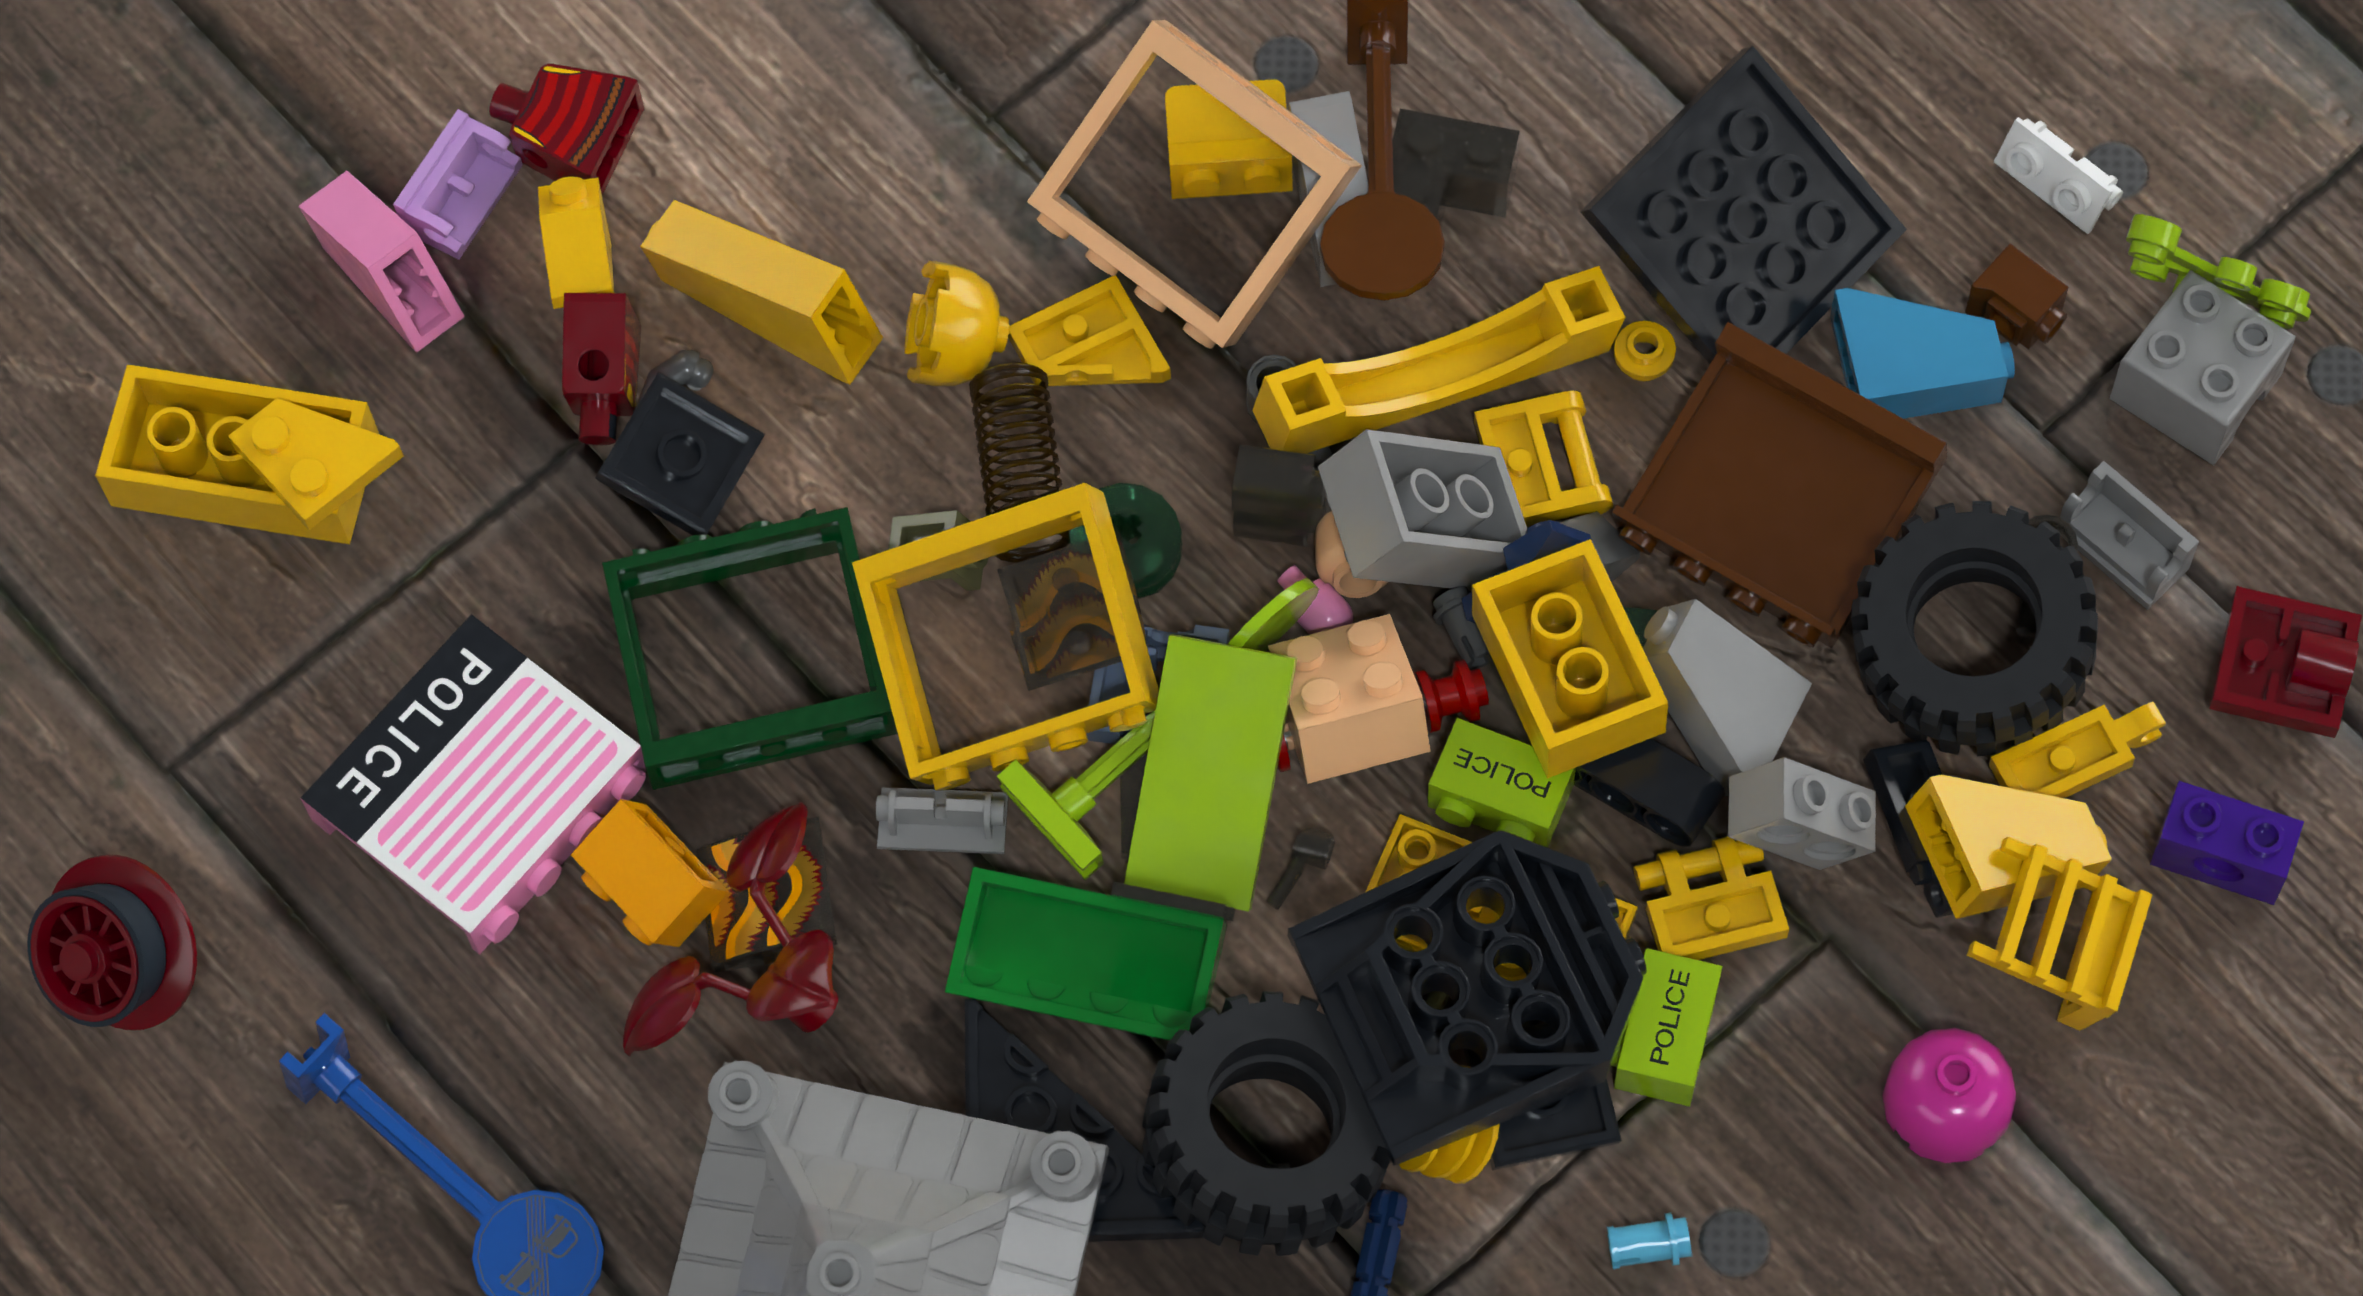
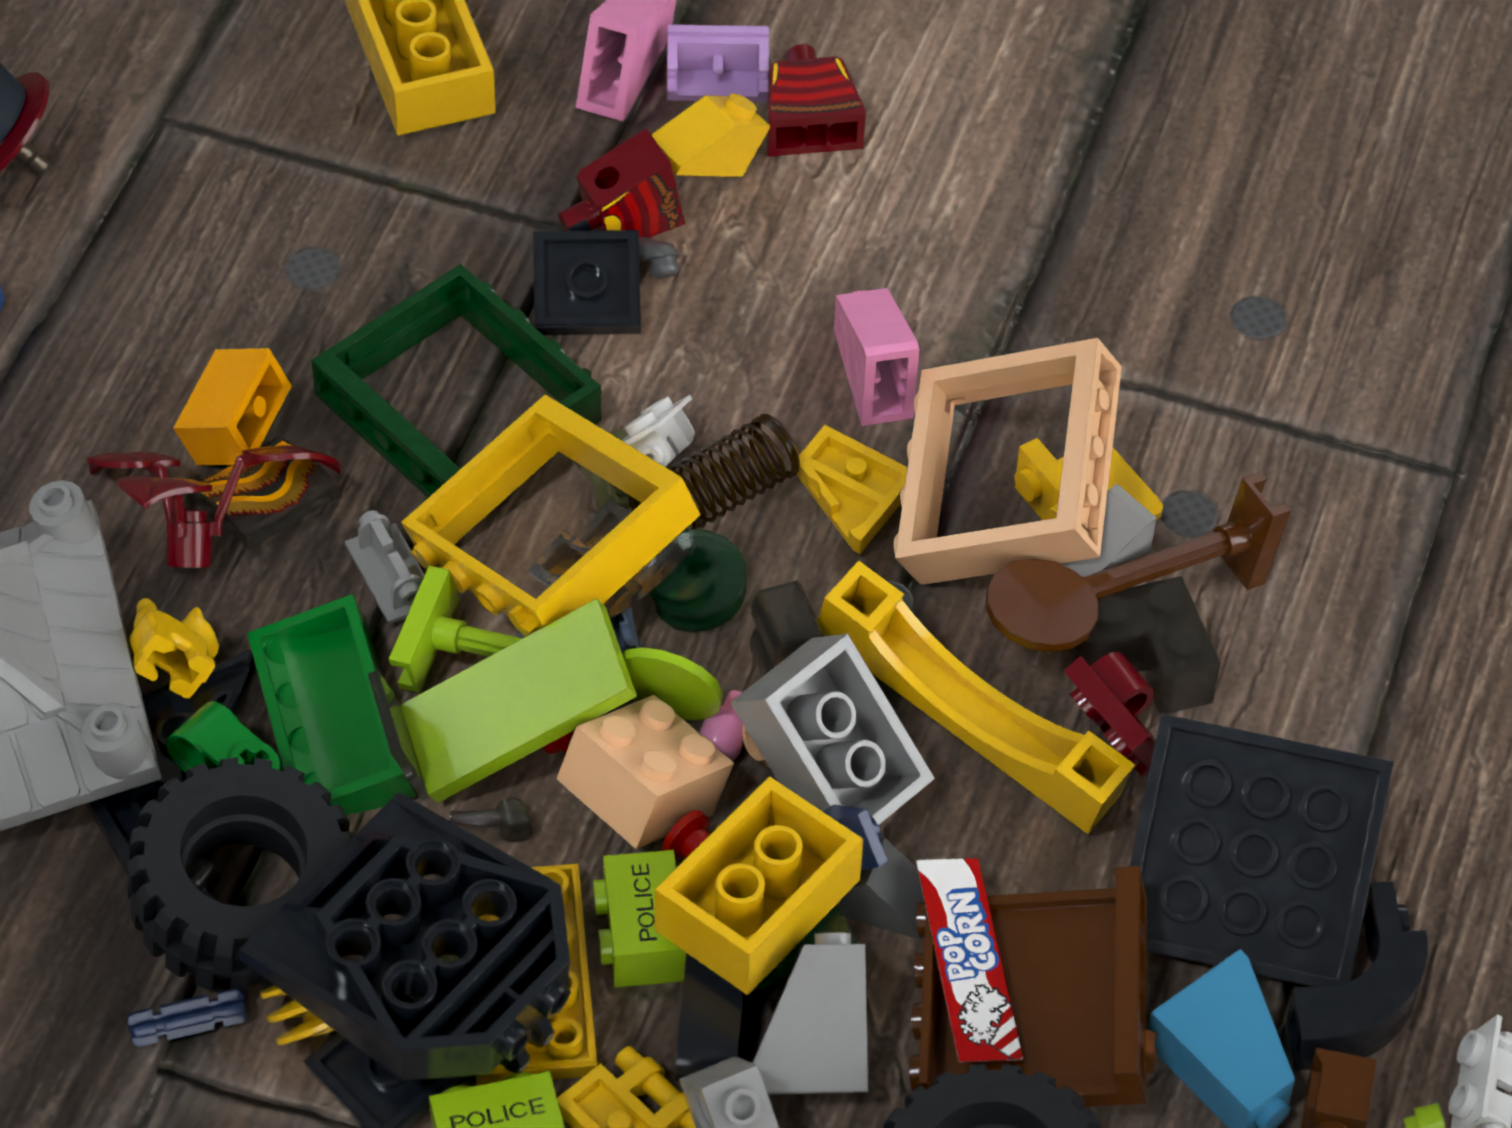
camera: 55 degrees right, 15 degrees down
yellow wing [228,398,404,531] -> none
panel [301,614,646,955] -> none
yellow slope [640,200,883,385] -> none
yellow cylinder [904,260,1009,386] -> none
yellow plate [1474,390,1614,527] -> none
yellow plate [1614,321,1676,381] -> none
none -> yellow animal [129,598,219,698]
none -> green piece [166,701,280,773]
none -> white hinge [622,395,695,467]
none -> bright pink slope [834,288,920,426]
none -> sticker [916,858,1023,1062]
none -> dark red plate [1064,652,1156,777]
none -> black arch [1286,881,1428,1071]

